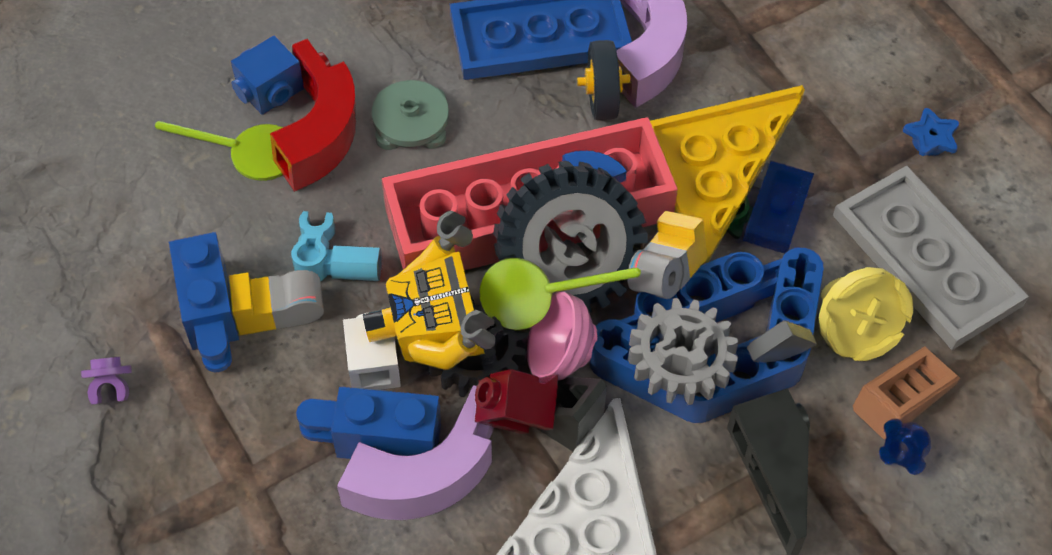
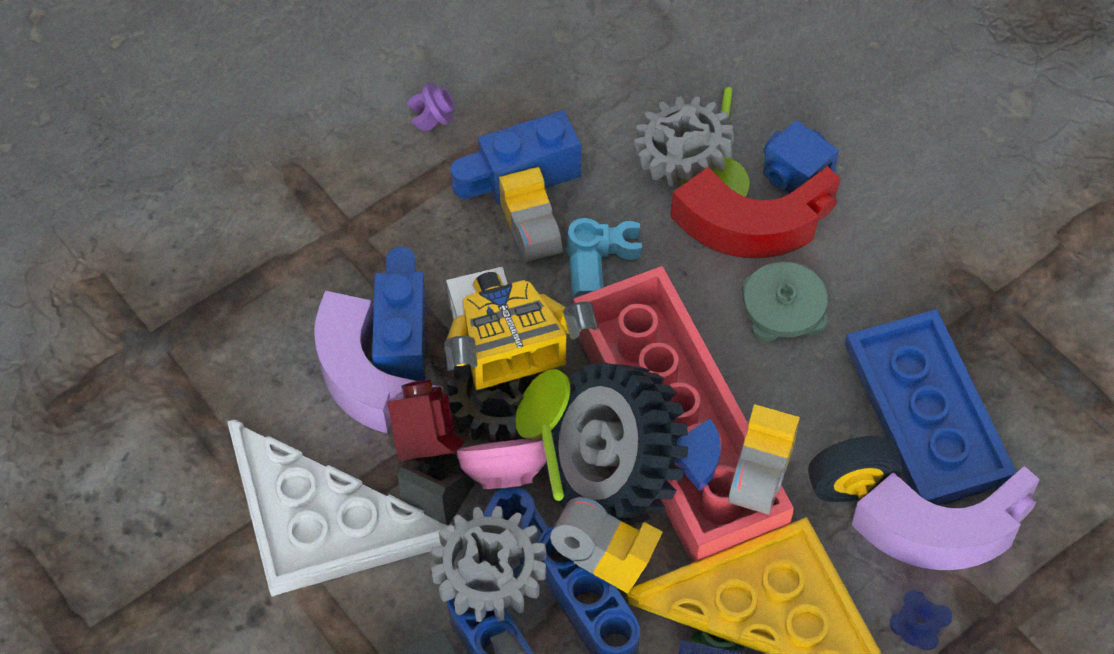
camera: 85 degrees right, 0 degrees up
none -> light grey gear [634,96,735,186]
none -> leg [728,404,800,515]
none -> clear blue plate [890,590,952,650]

